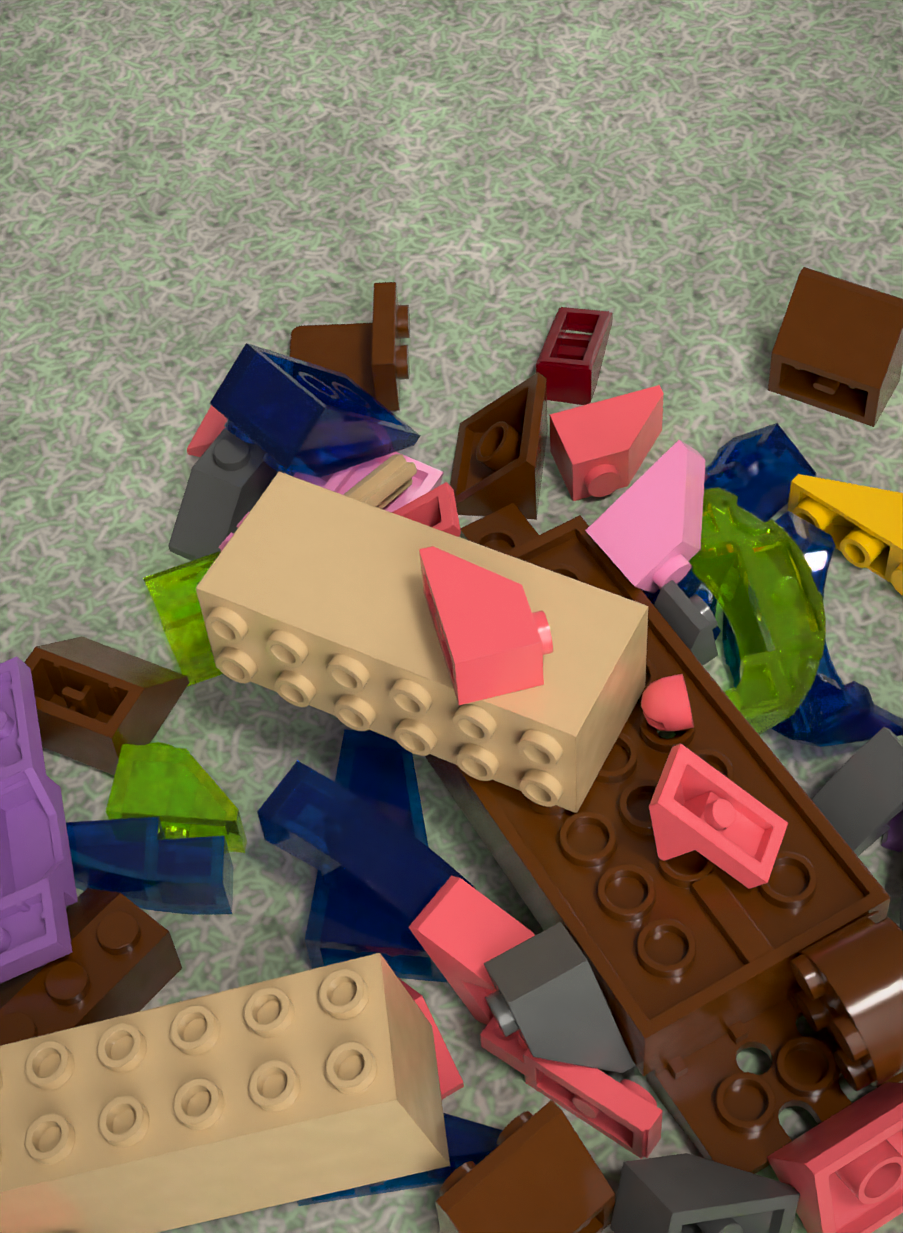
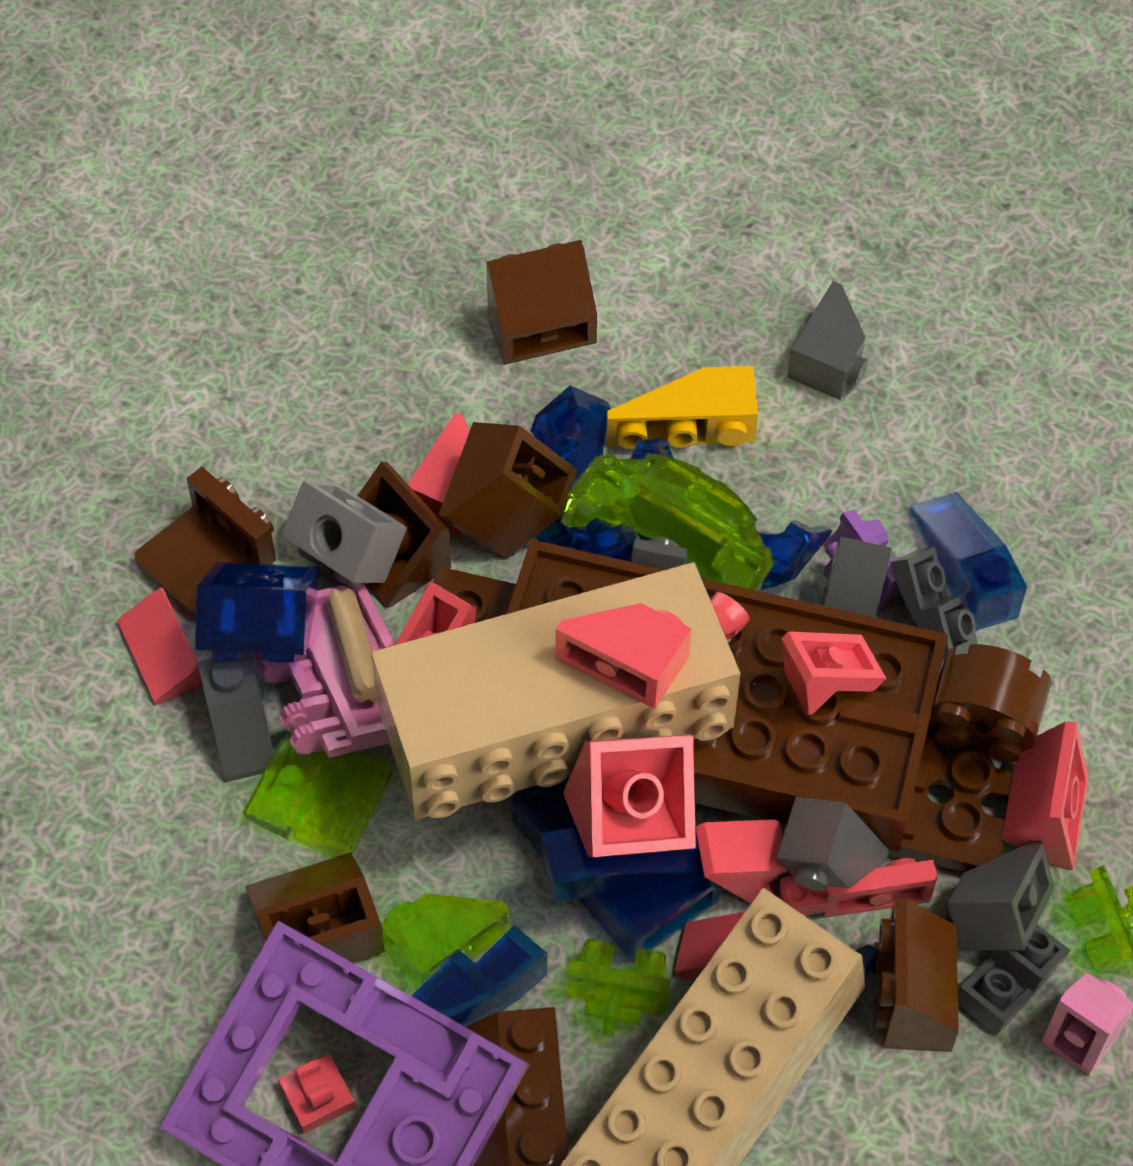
camera: 50 degrees left, 5 degrees up
dark red slope [536,307,613,405] -> none
bright pink slope [585,440,706,594] -> none
none -> light grey brick [281,480,408,587]
none -> reddish brown slope [438,422,578,558]
none -> coral slope [563,734,696,857]
none -> clear neon green hips [566,938,671,1037]

